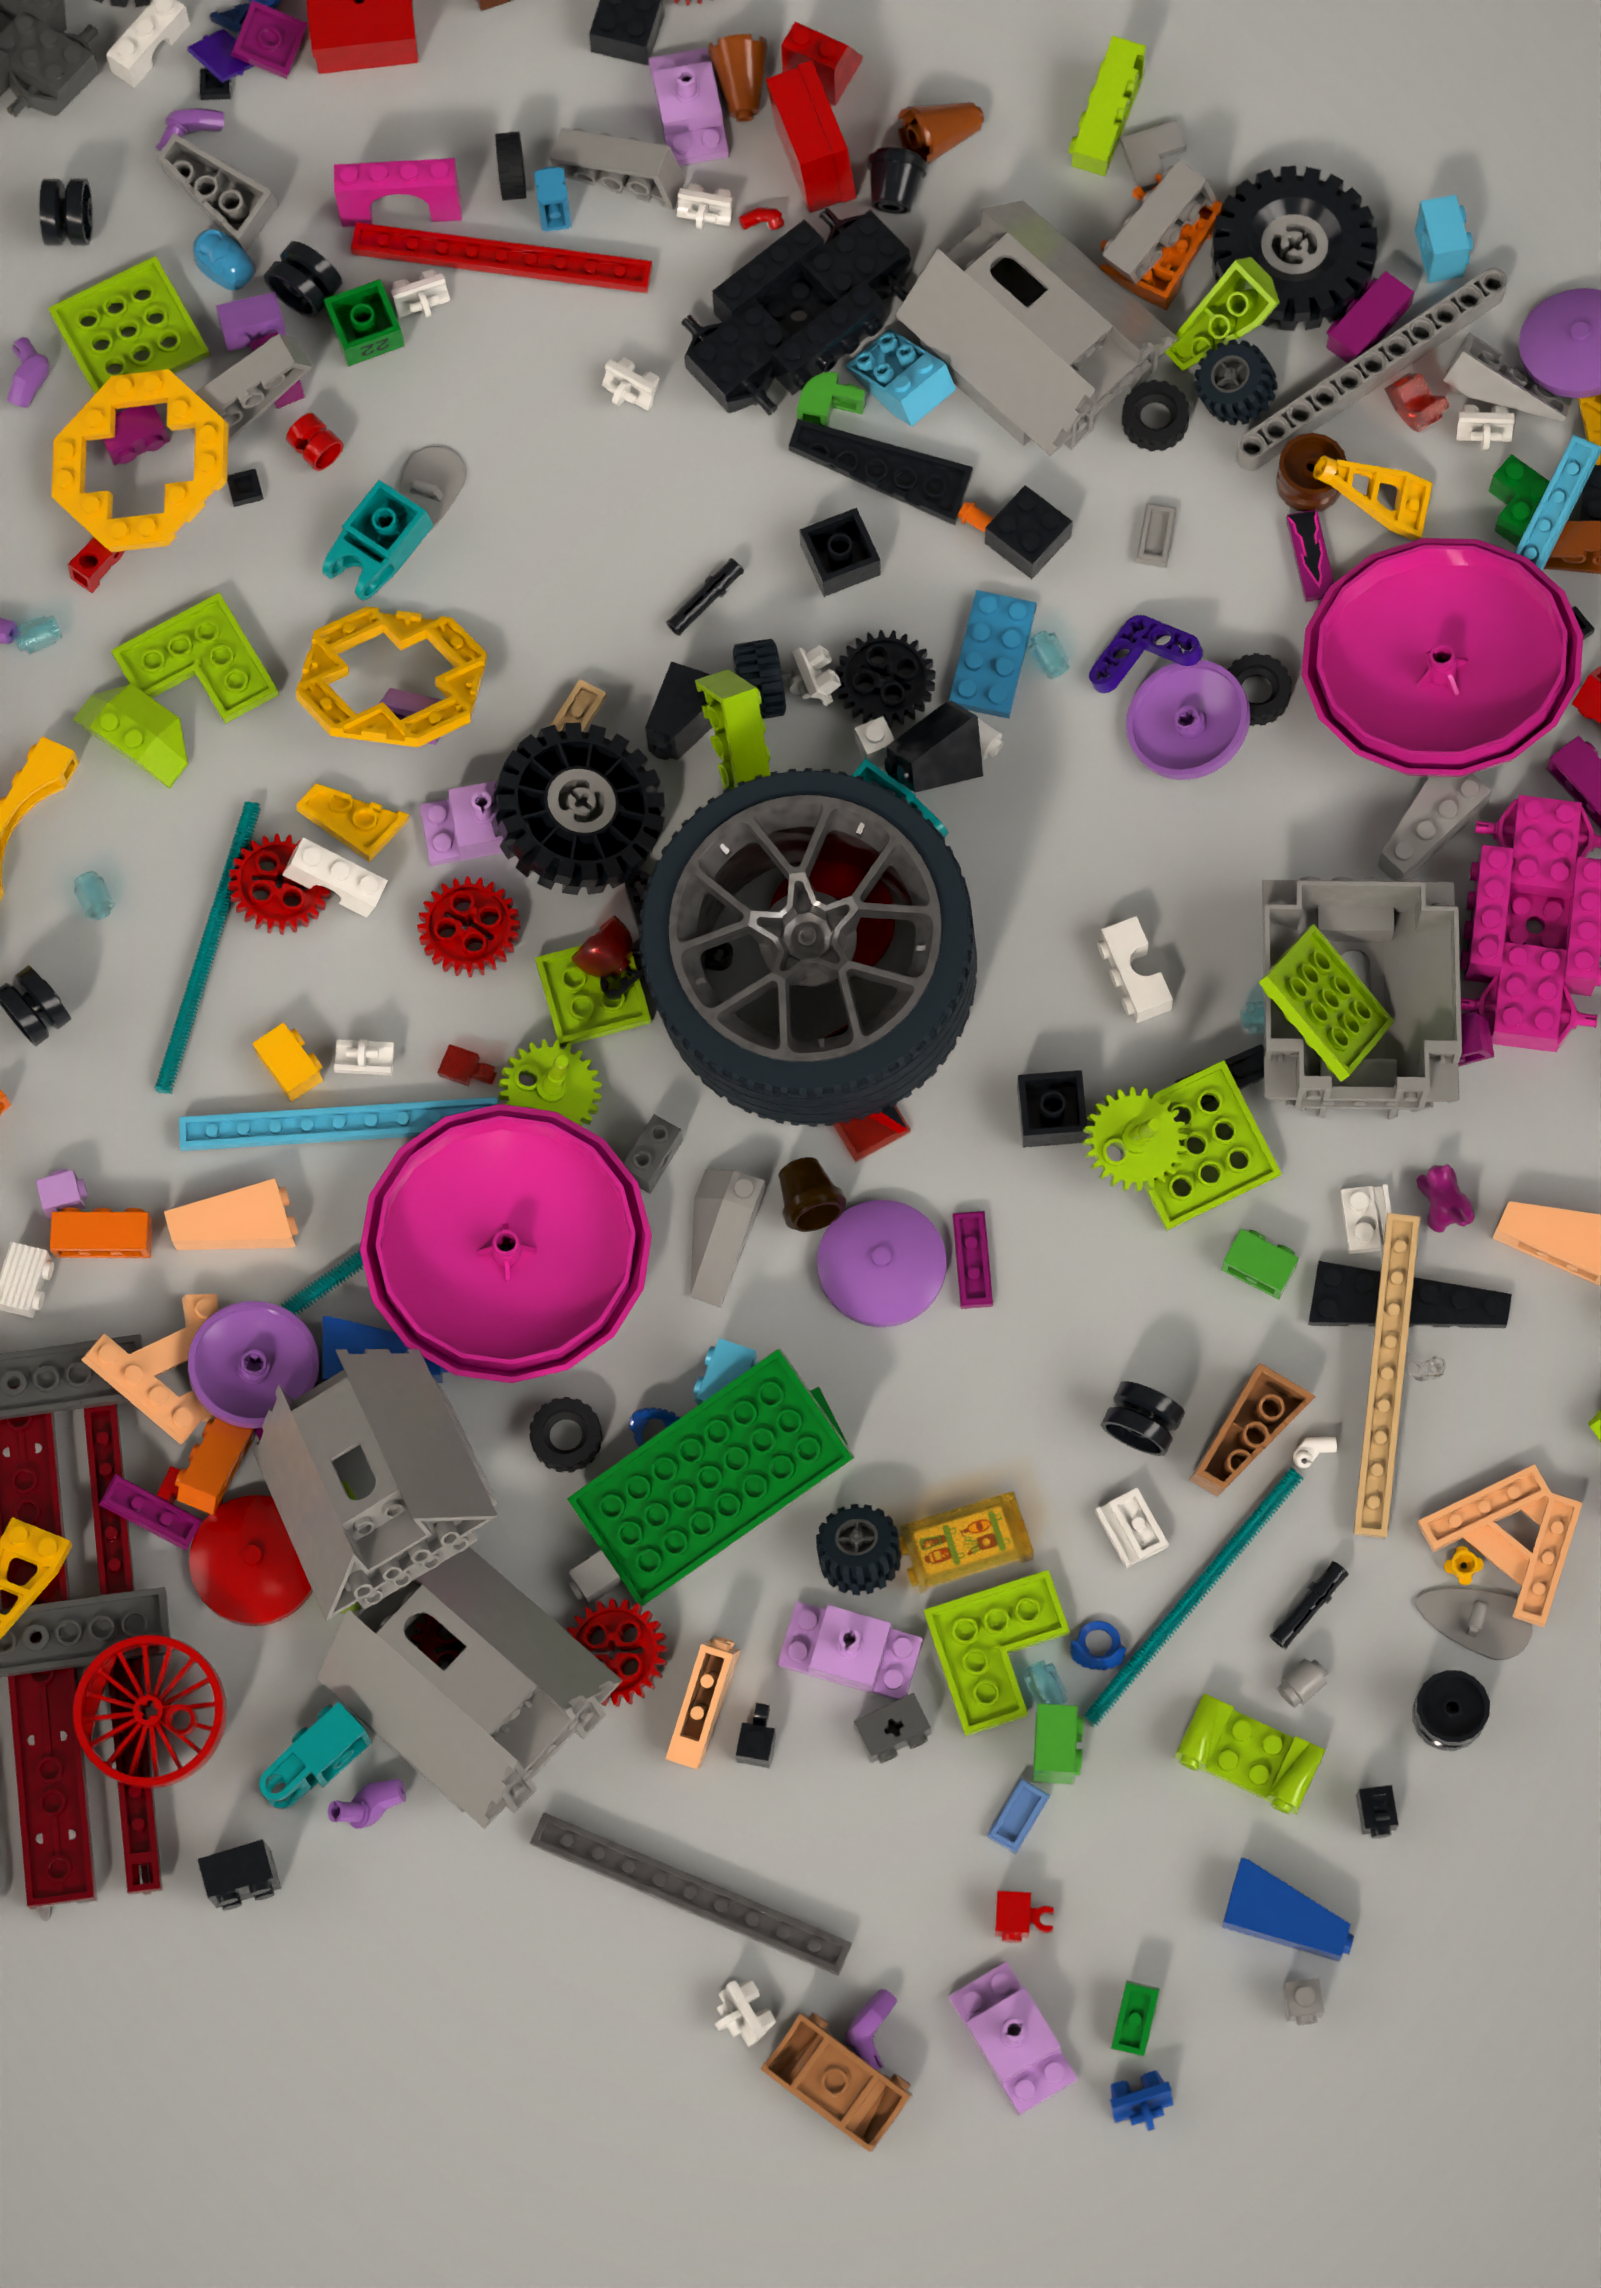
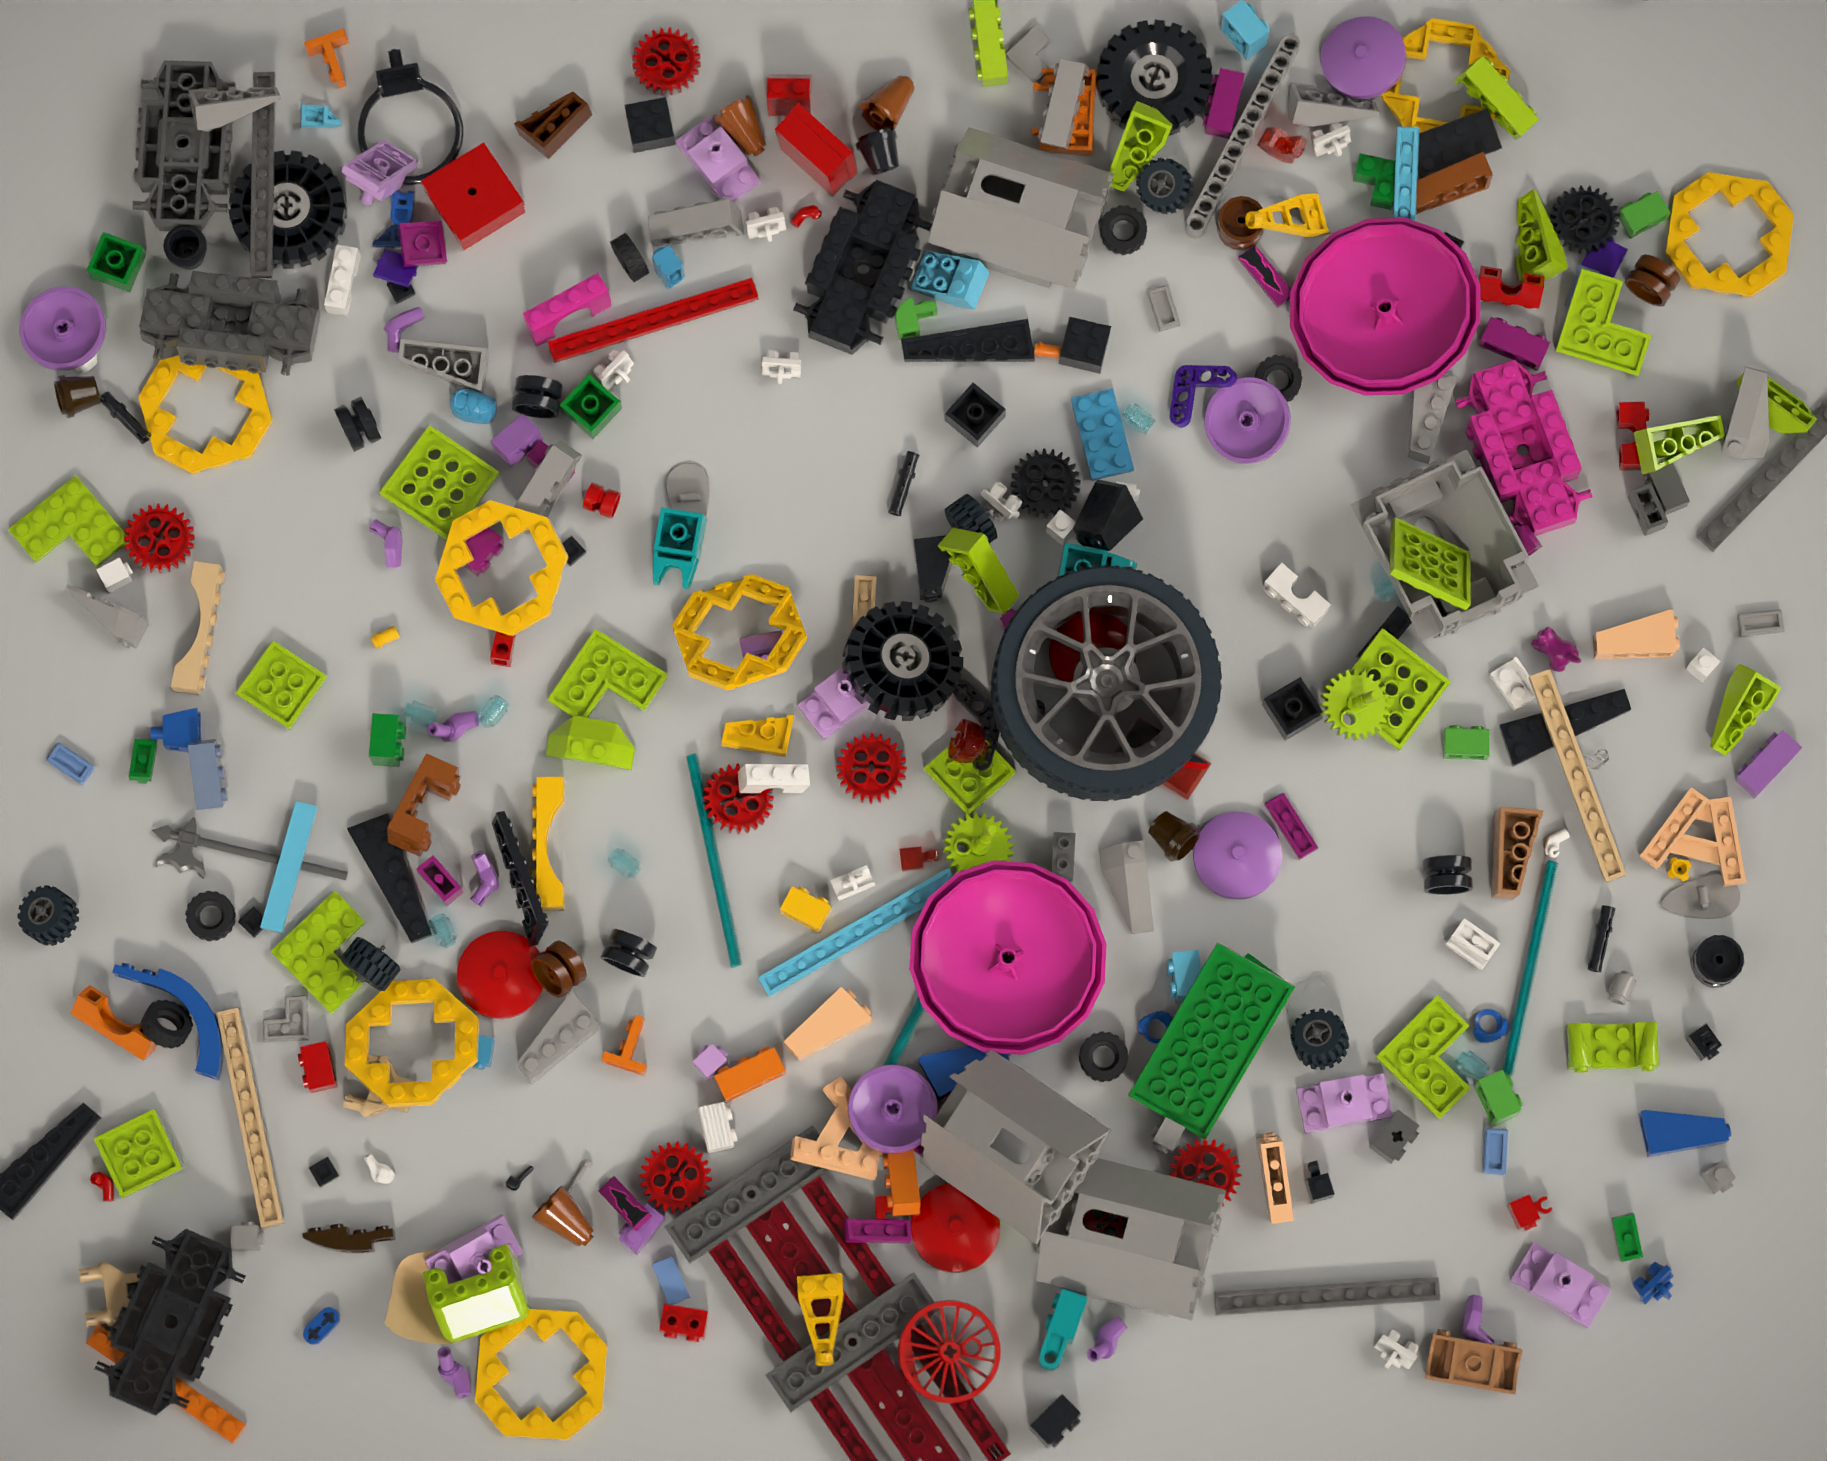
camera: 30 degrees left, 5 degrees up
clear yellow panel [899,1491,1034,1594] -> none

